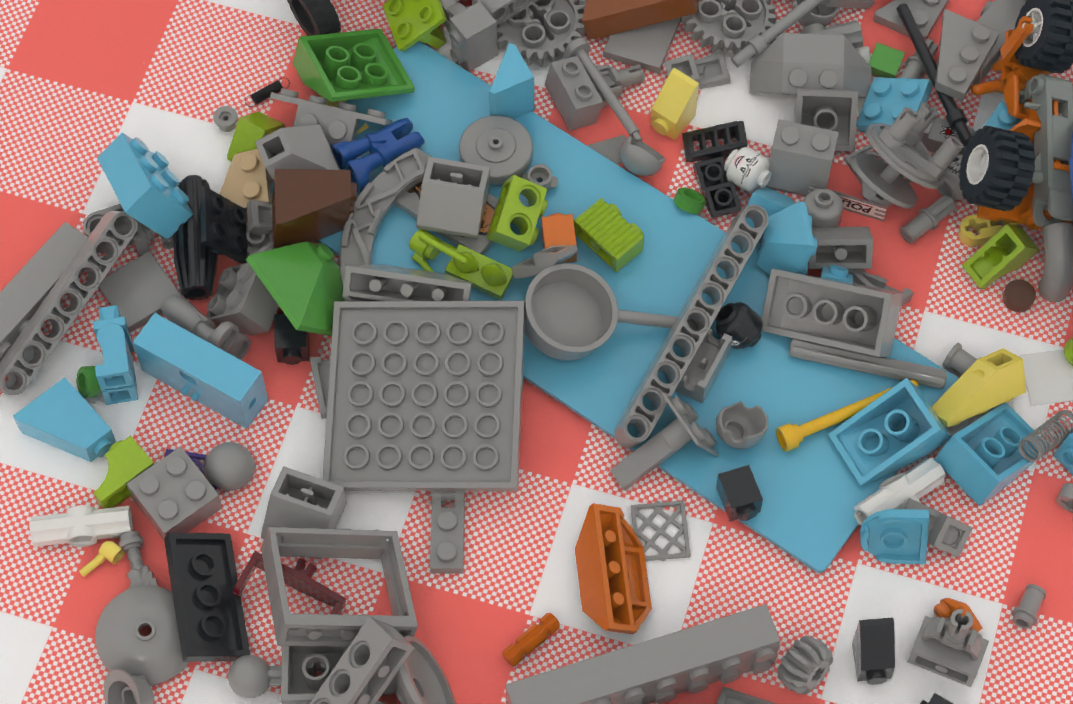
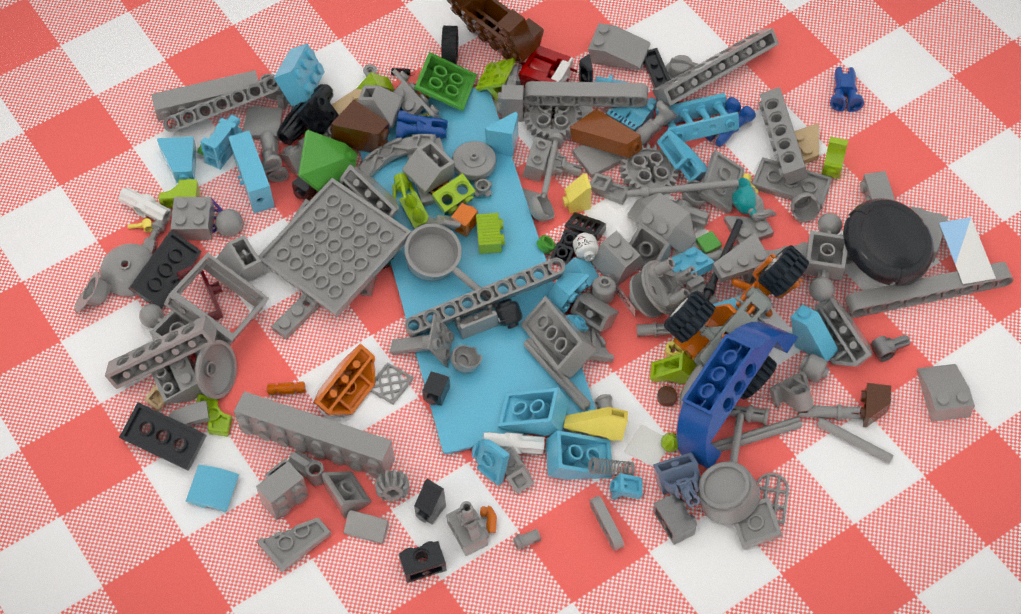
camera: 40 degrees right, 5 degrees down
yellow piece [775,379,919,452] -> none

